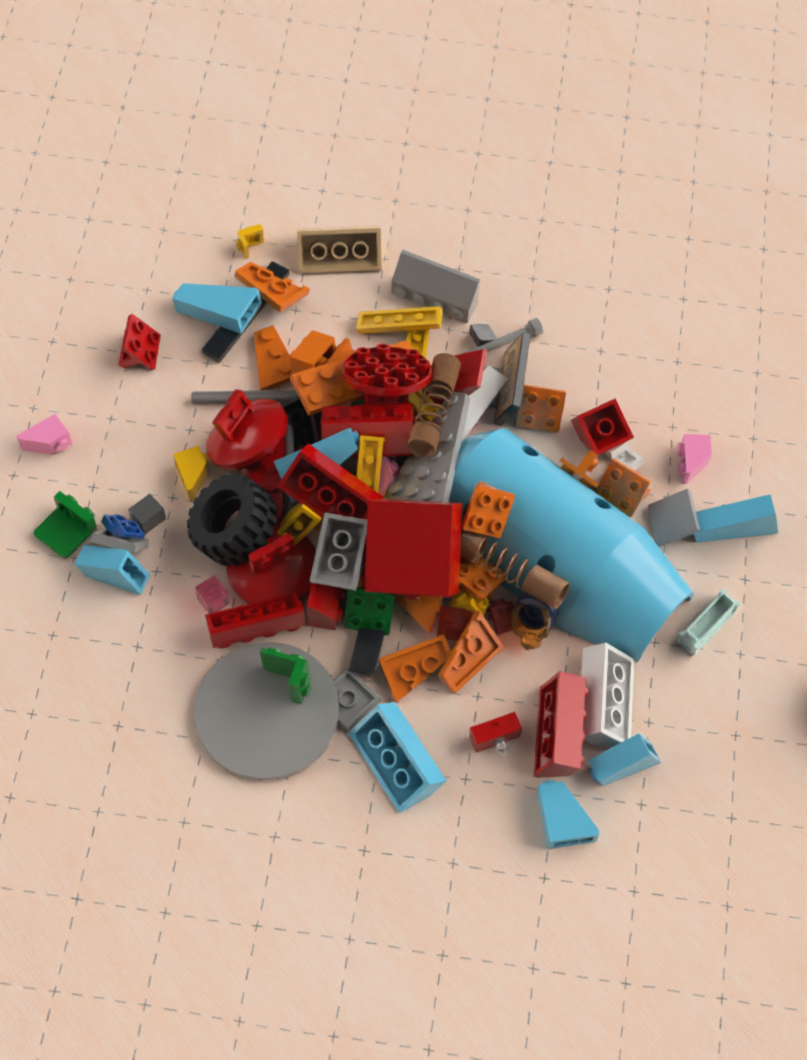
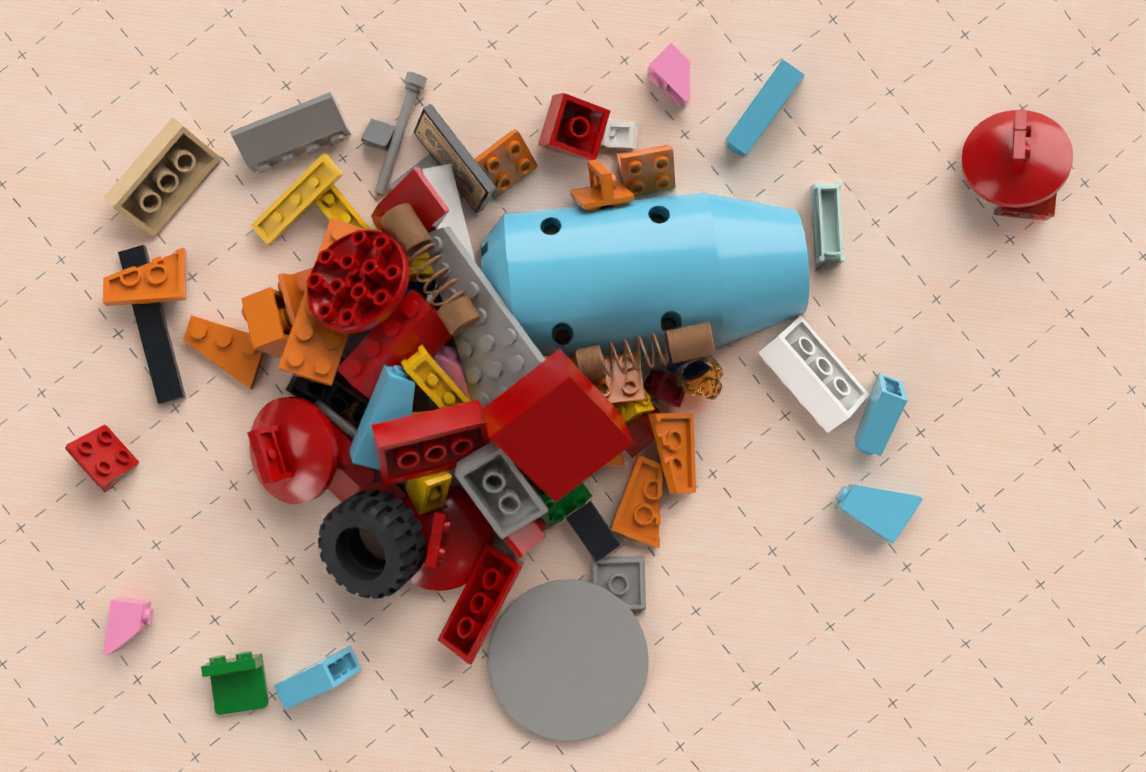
camera: 45 degrees left, 25 degrees up
light grey tile [90,529,149,553] -> none
blue slope [101,514,145,539] -> none
dark grey brick [128,494,166,534] -> none
medium azure slope [172,283,262,334] -> none
yellow slope [173,445,210,501] -> none
light grey axle [191,390,298,404] -> none
clear pink brick [195,575,230,614] -> none
yellow bracket [235,224,265,258] -> none
green bracket [260,647,311,704] -> none
medium azure slope [348,702,447,813] -> none
orange bracket [461,481,515,538] -> none
red piece [469,712,522,757] -> none
slope [533,671,588,778] -> none
light grey tile [648,488,700,547] -> none

